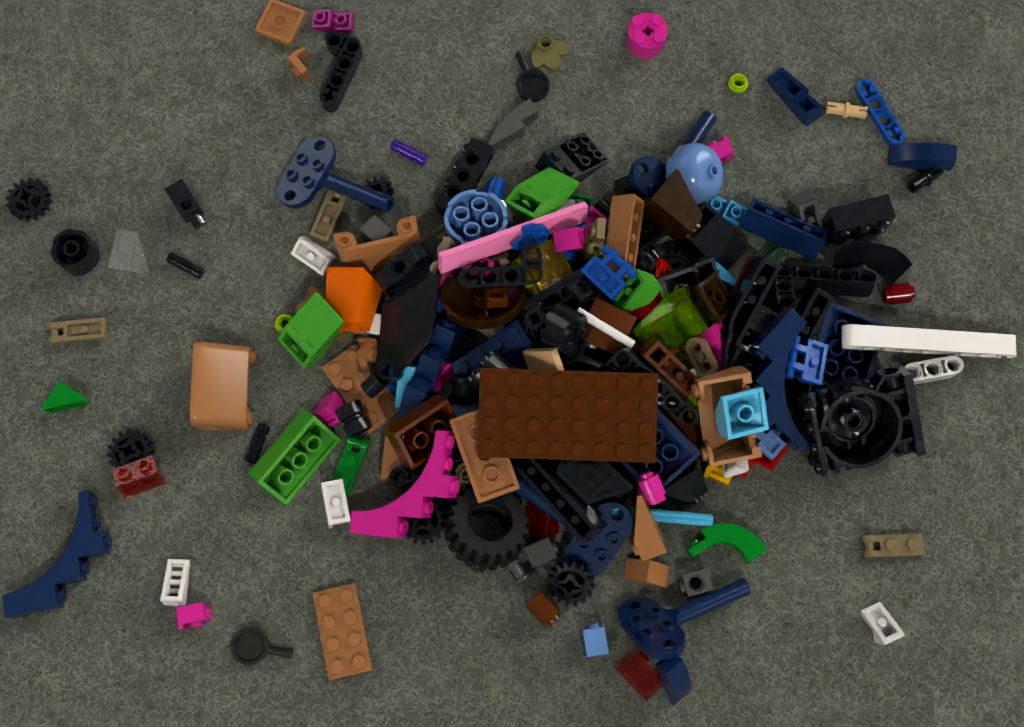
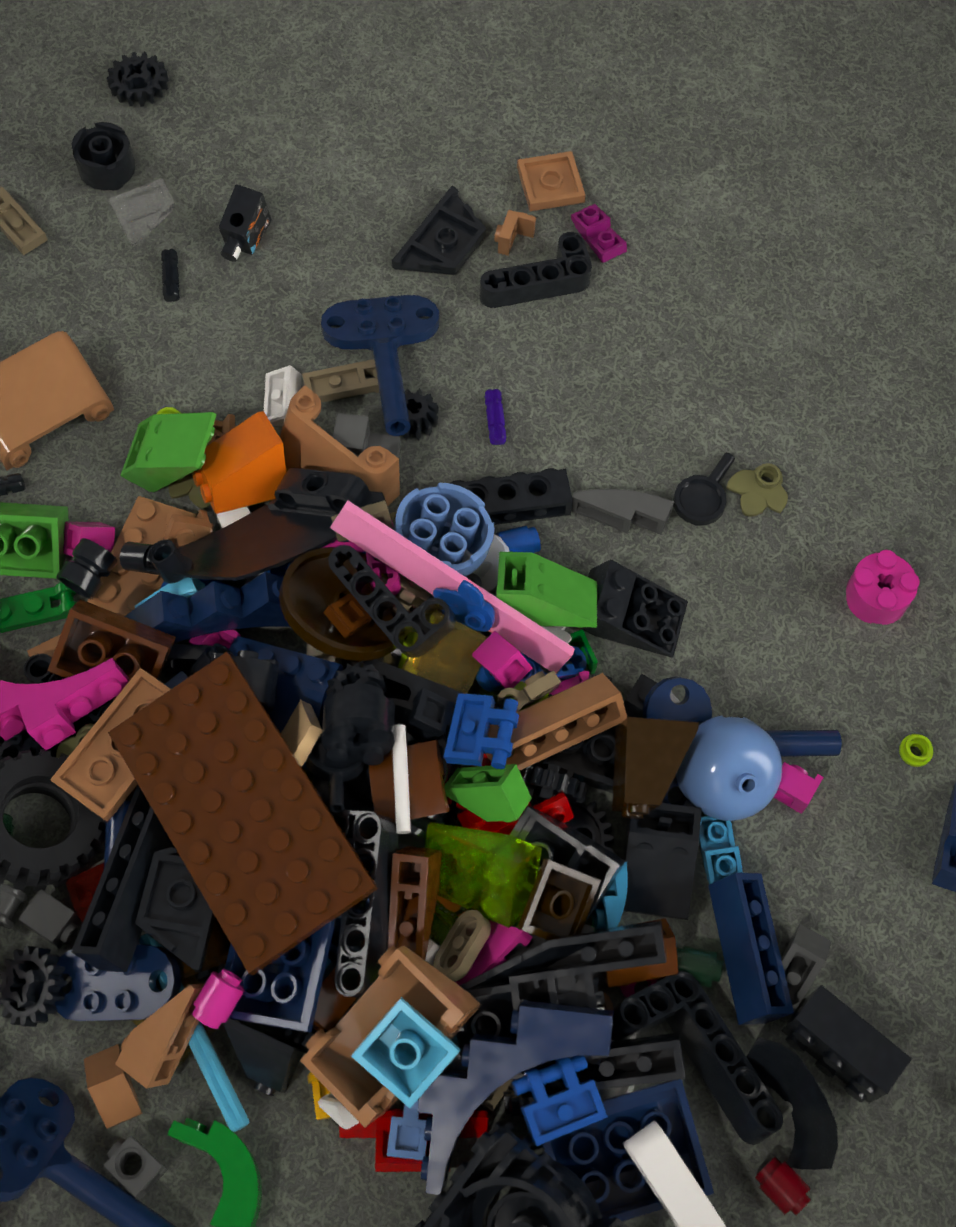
camera: 50 degrees right, 10 degrees down
none -> black wing [392,186,486,275]

